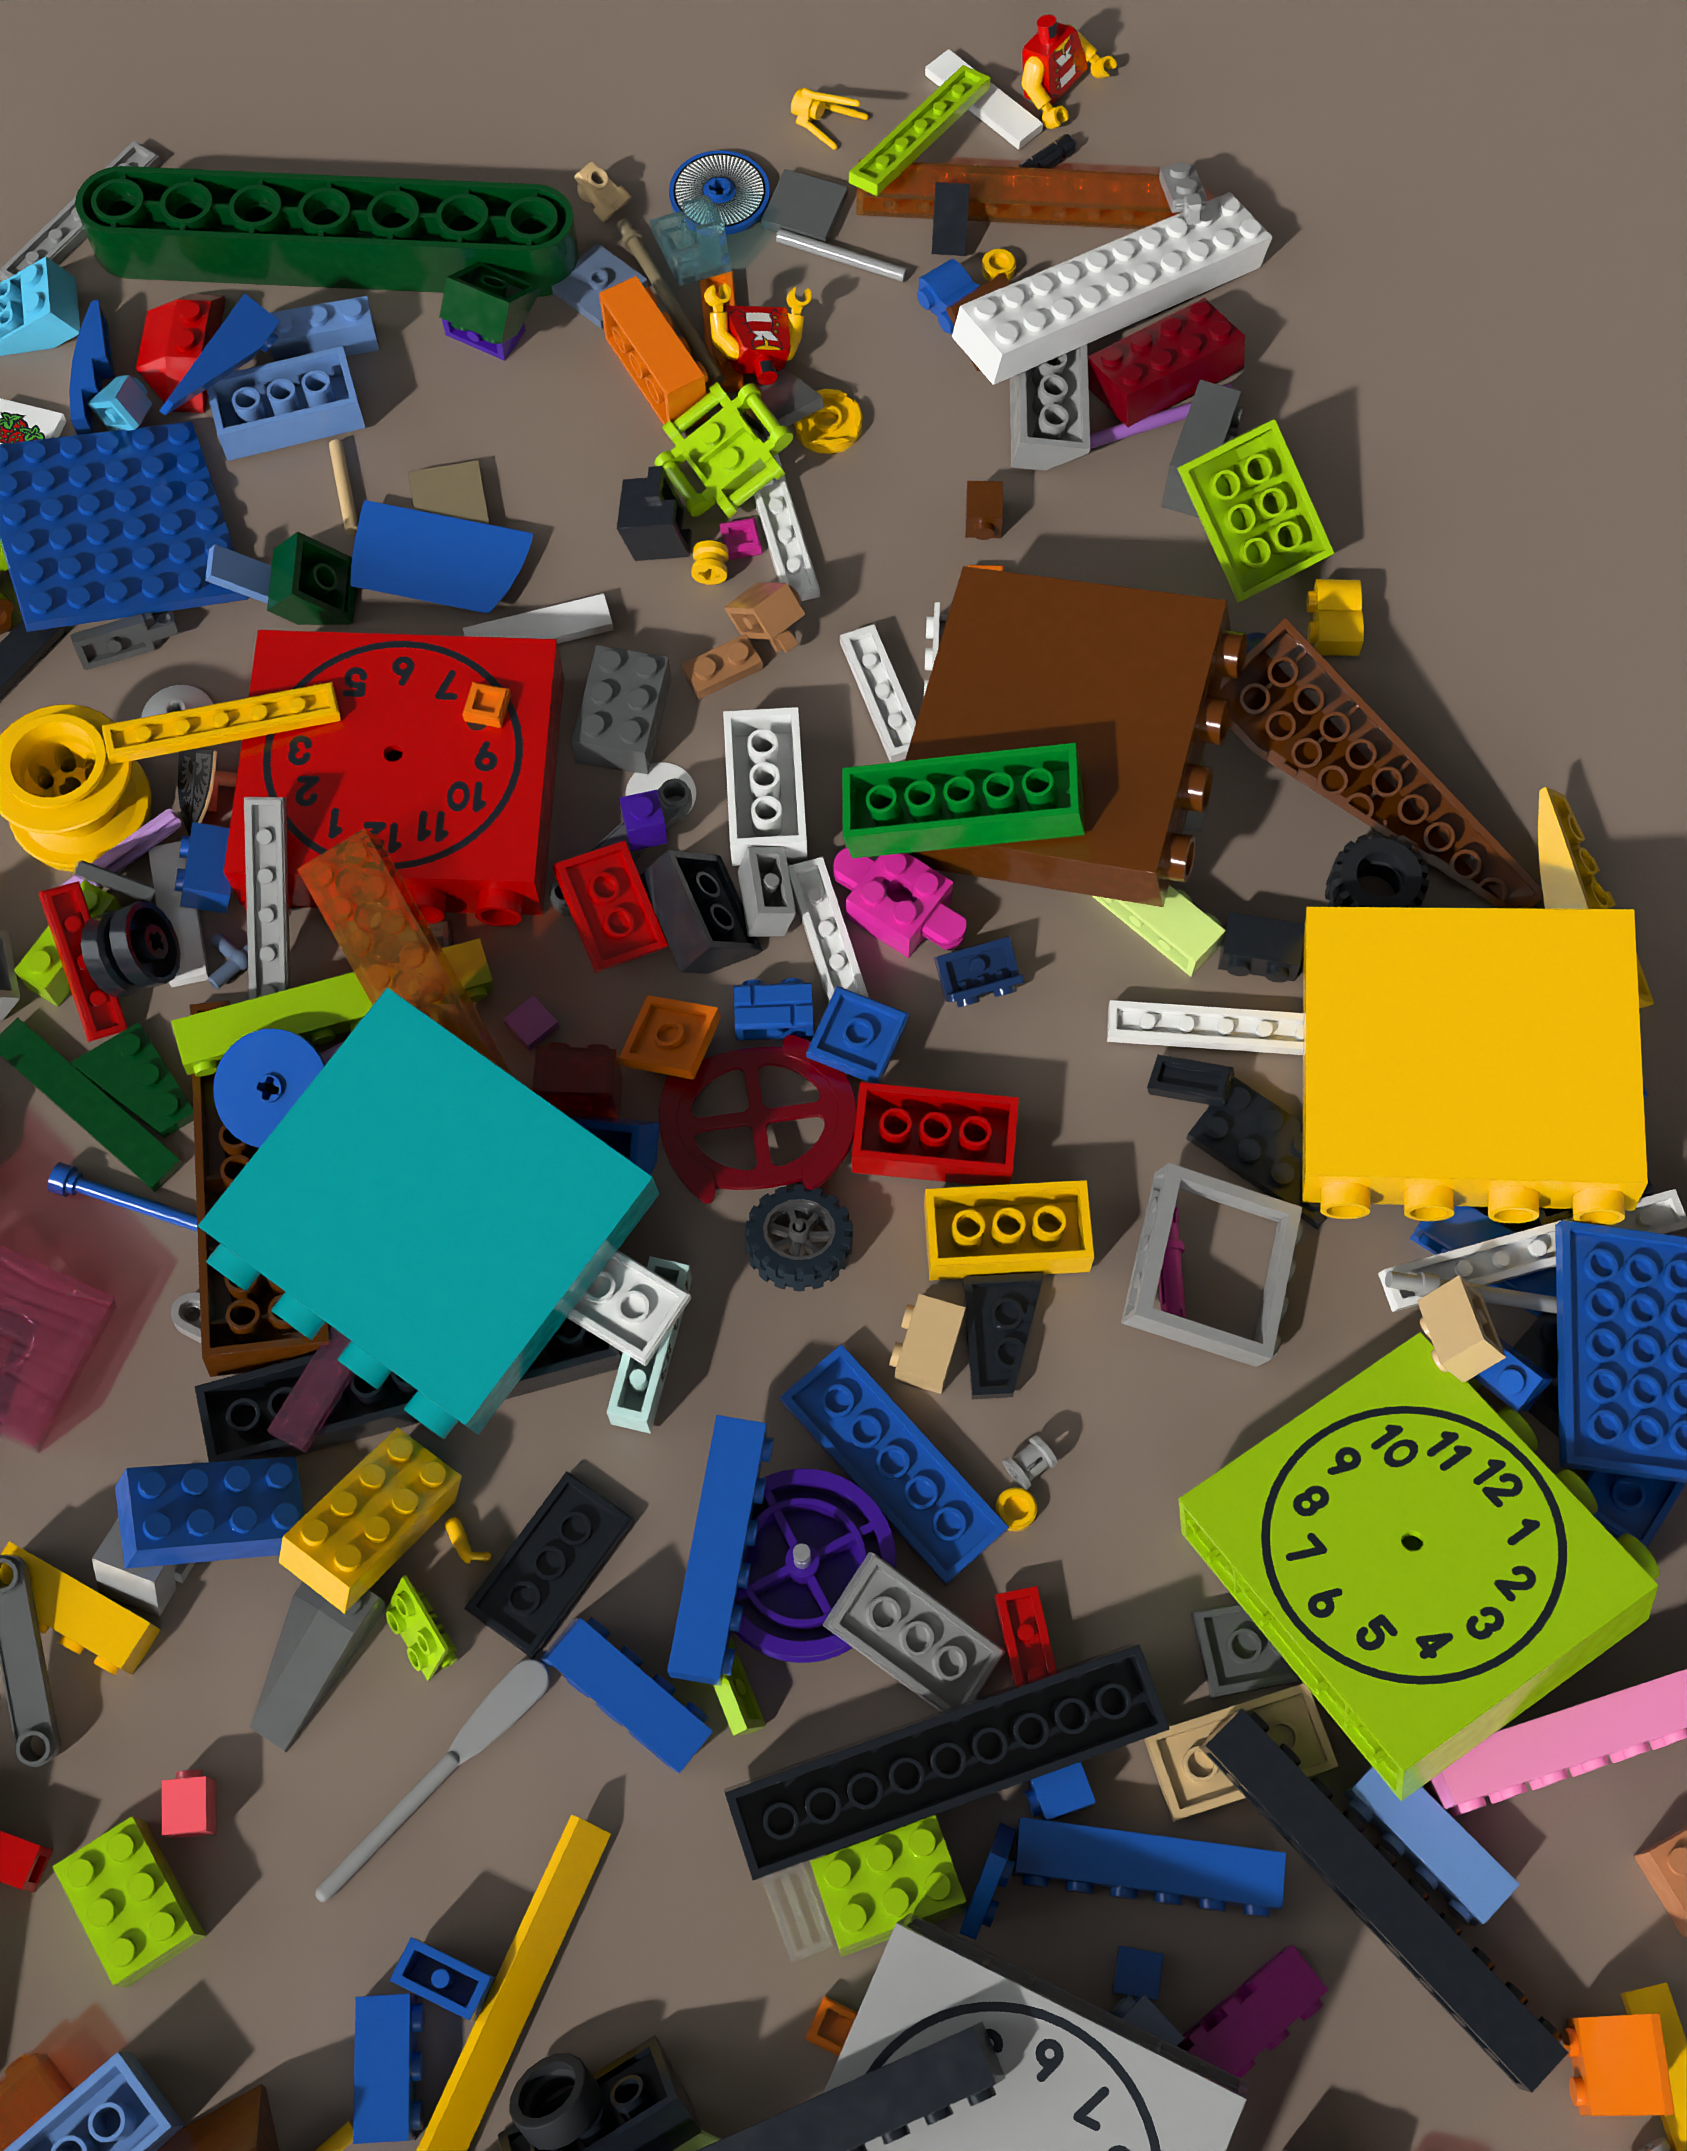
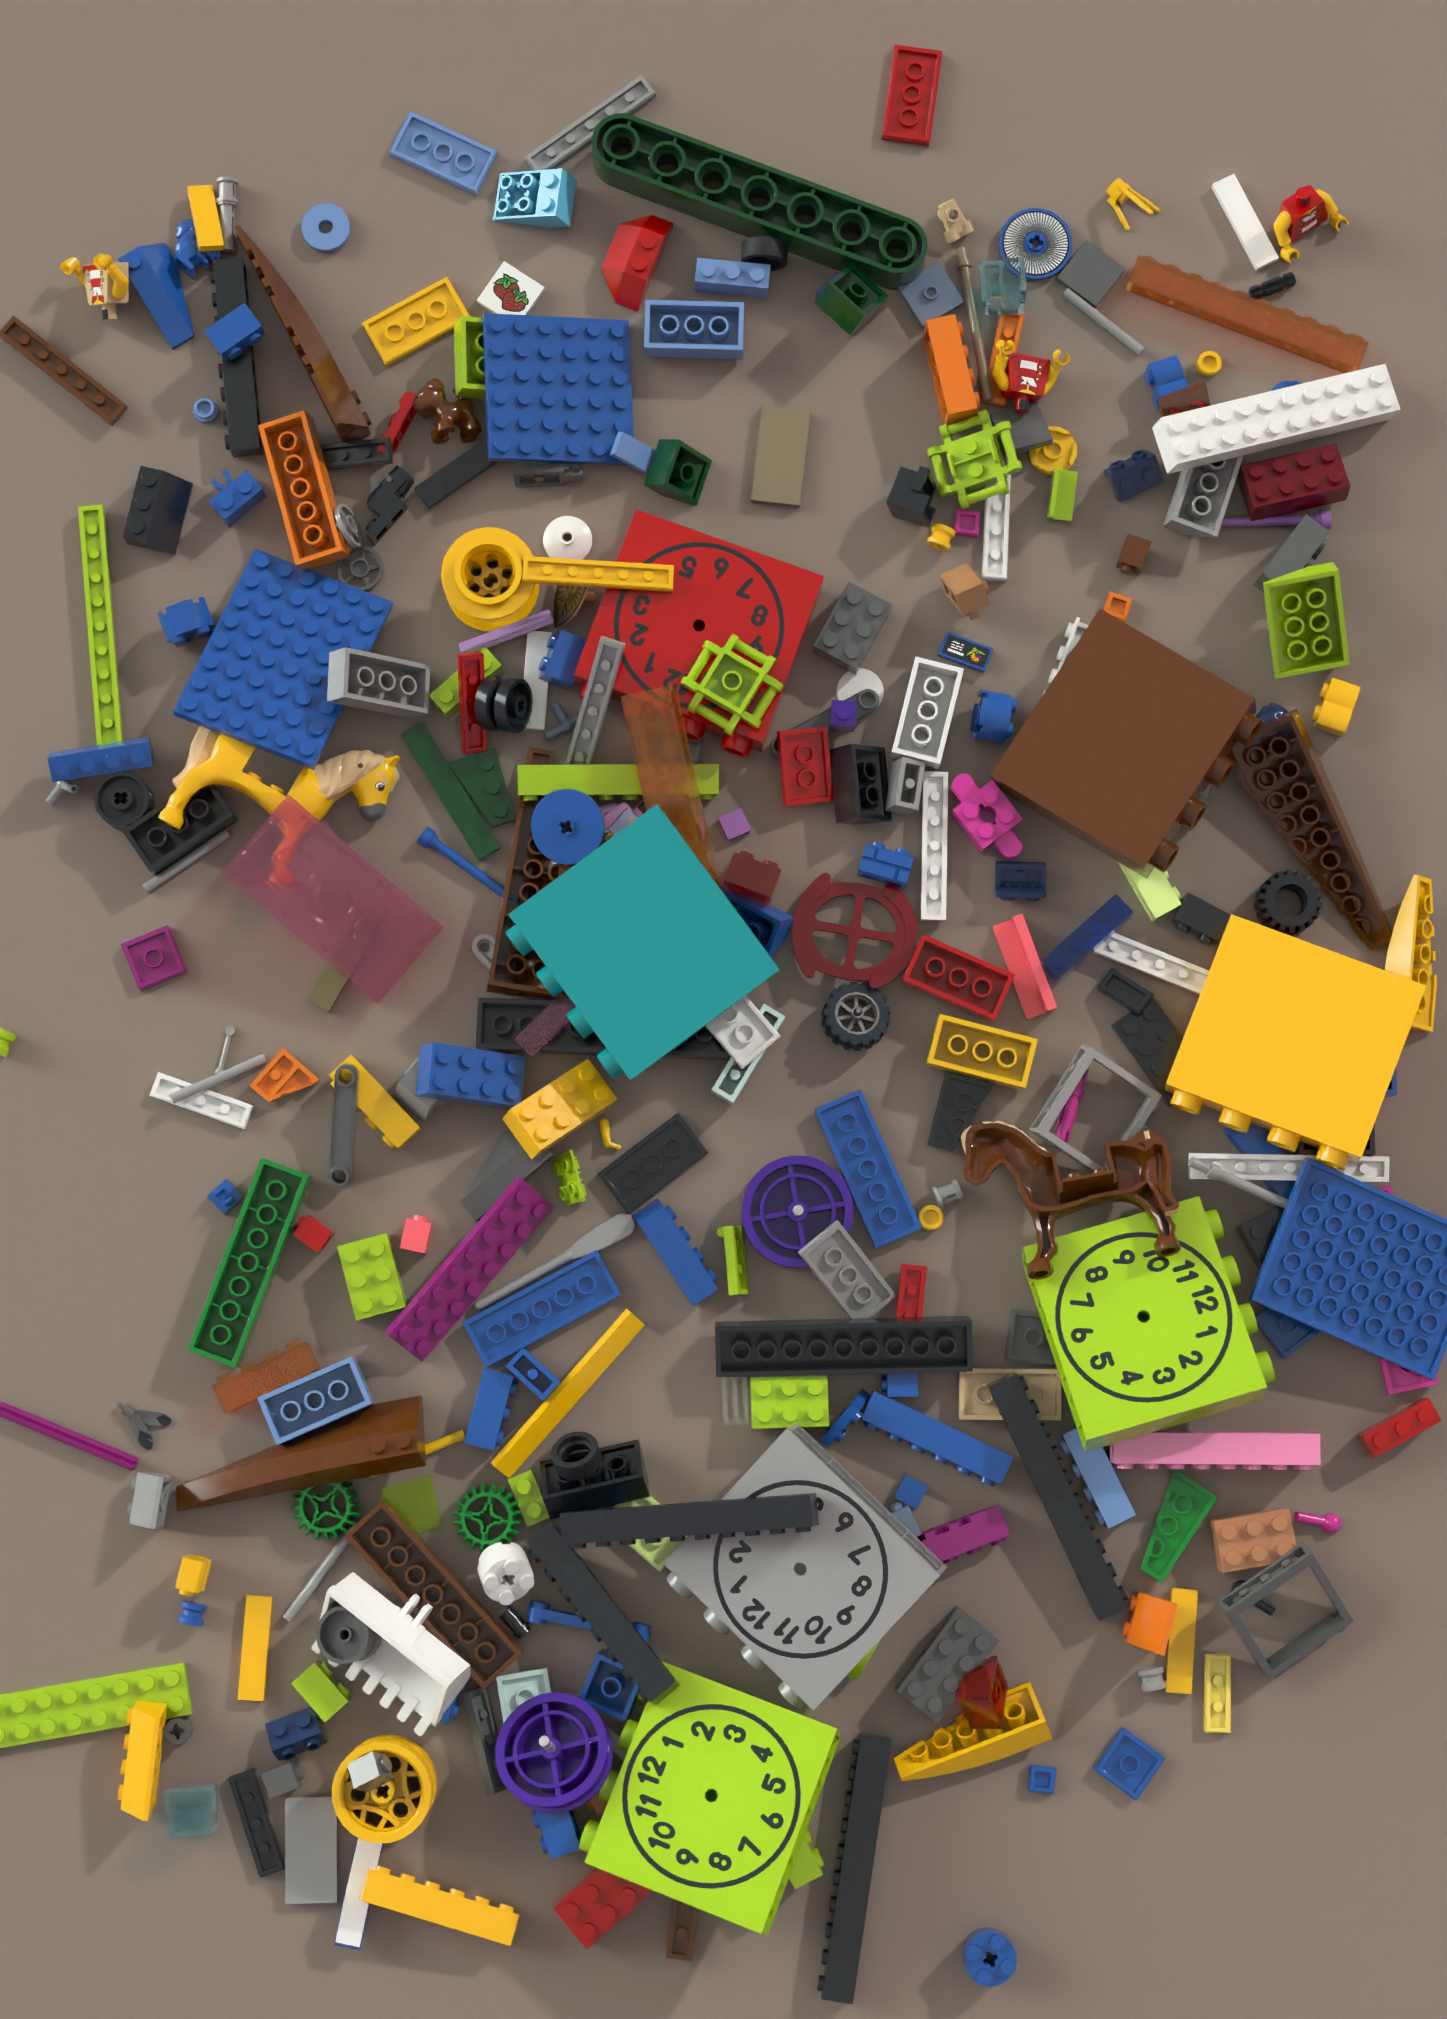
camera: 15 degrees right, 15 degrees up
blue slope [69,300,115,435] -> none
dark grey tile [71,860,156,902] -> none
medium azure slope [87,375,152,431] -> none
blue wedge [159,293,280,415] -> none
tan bar [329,439,358,535] -> none
blue sticker [351,500,533,613] -> none
white tile [463,593,614,644] -> none
orange tile [463,682,511,728] -> none
orange plate [619,995,721,1080] -> none
blue brick [667,1415,774,1686] -> none
medium nougat plate [681,634,763,700] -> none
orange tile [805,1996,858,2056] -> none
blue plate [806,986,909,1084] -> none
white plate [840,624,916,763] -> none
green brick [842,743,1085,858] -> none
lime plate [849,65,991,196] -> none
tan brick [889,1294,966,1394] -> none
black tile [931,182,970,256] -> none
light grey hinge [1159,162,1207,225] -> none
tan brick [1417,1275,1506,1383] -> none
blue brick [1473,1336,1553,1412] -> none
none -> magenta plate [385,1176,554,1362]
none -> blue plate [462,1250,621,1368]
none -> lime brick [680,634,784,736]
none -> black tyre [741,236,788,271]
none -> red tile [881,45,942,146]
none -> tile [938,632,993,673]
none -> reddish brown animal [961,1121,1181,1280]
none -> blue brick [970,689,1017,744]
none -> coral panel [992,914,1057,1020]
none -> clear blue brick [1041,894,1133,984]
none -> lime panel [1047,468,1078,522]
none -> dark blue bracket [1103,450,1164,502]
none -> green wing [1140,1469,1218,1583]

